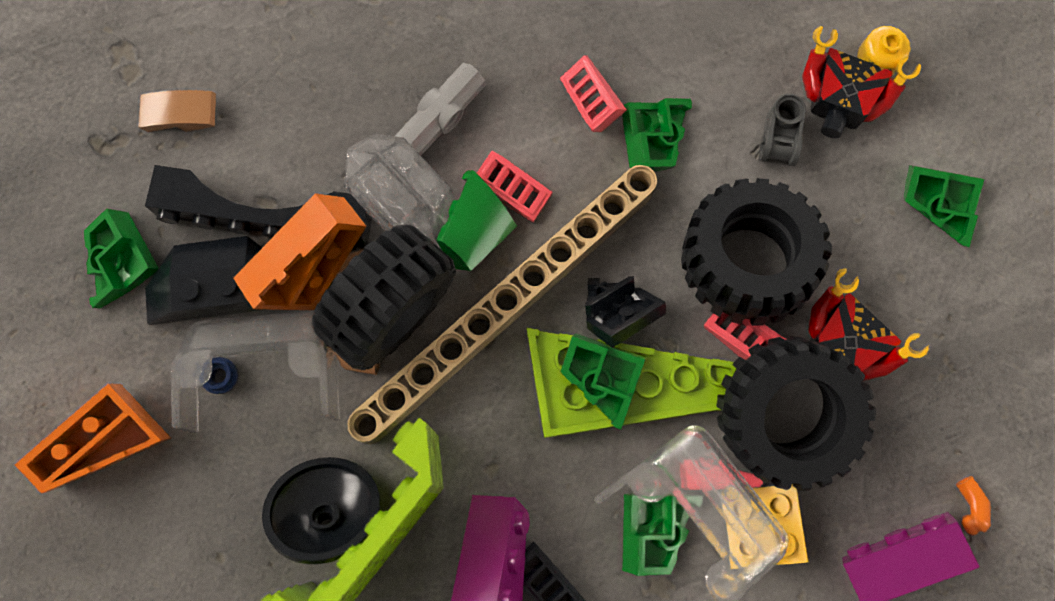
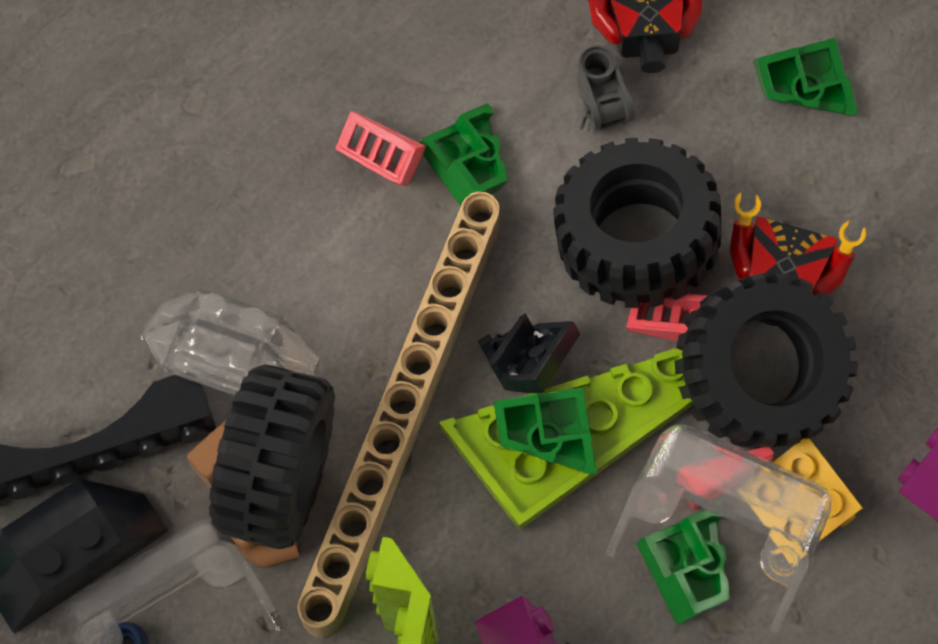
camera: 20 degrees left, 10 degrees down
orange wedge [233,193,366,310] -> none
light grey piece [393,62,486,160] -> none
green slope [436,170,517,271] -> none
coral slope [477,151,553,223] -> none

